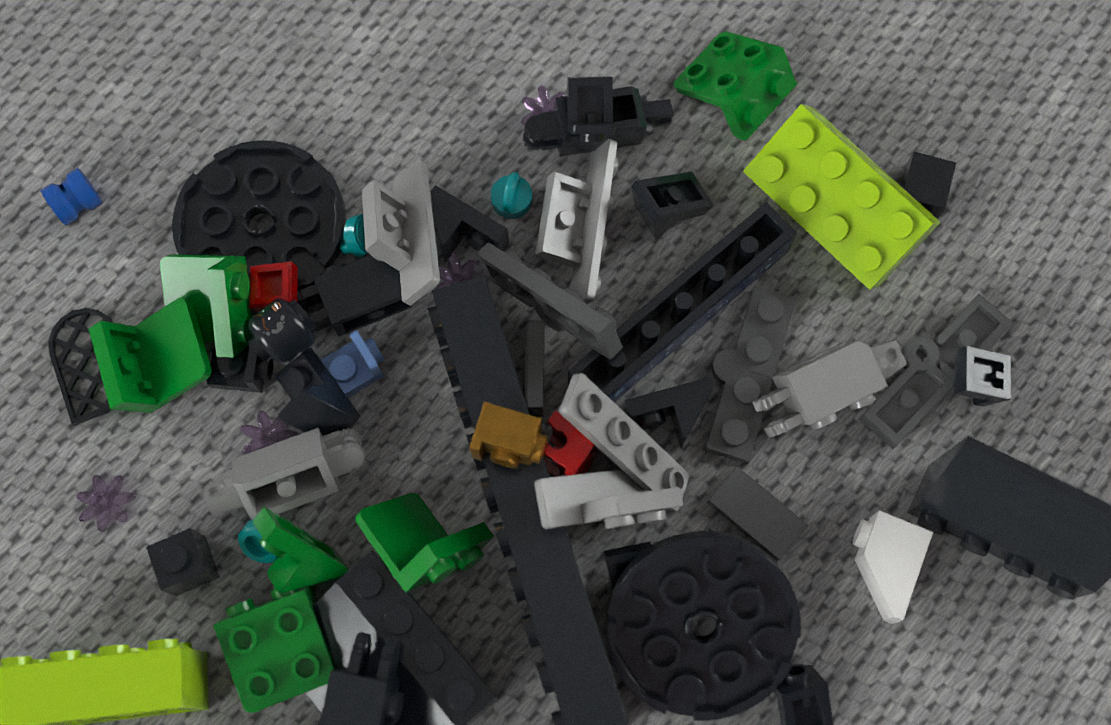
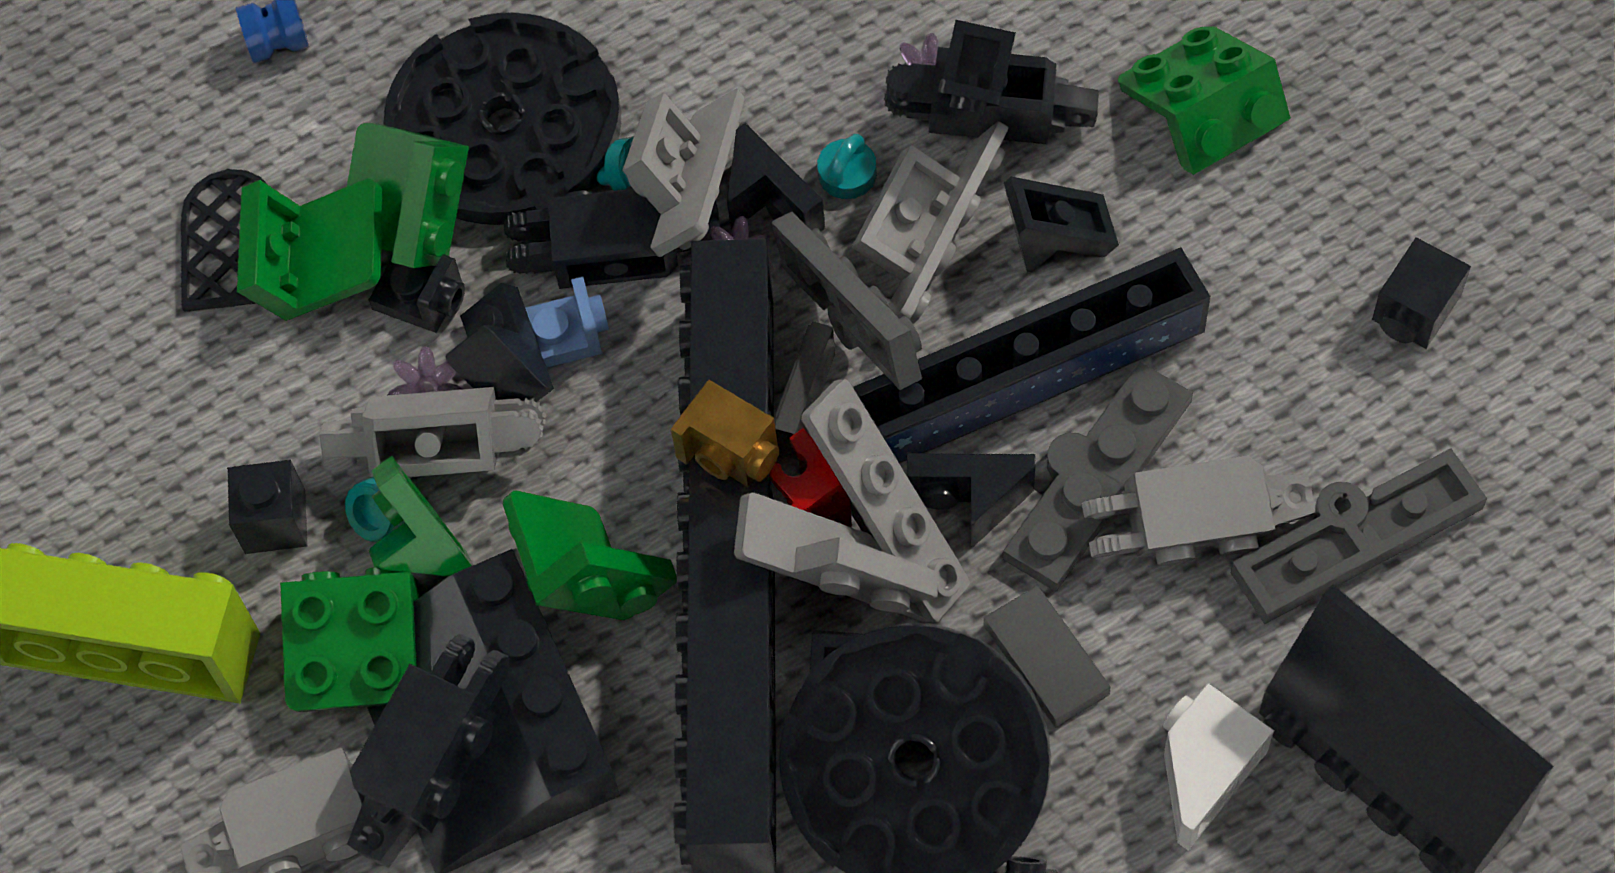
camera: 20 degrees right, 10 degrees down
clear purple plant [76,475,136,532] -> none
black head [247,298,317,365] -> none
red tile [249,261,298,313] -> none
lime brick [743,104,941,290] -> none
bracket [954,346,1012,407] -> none

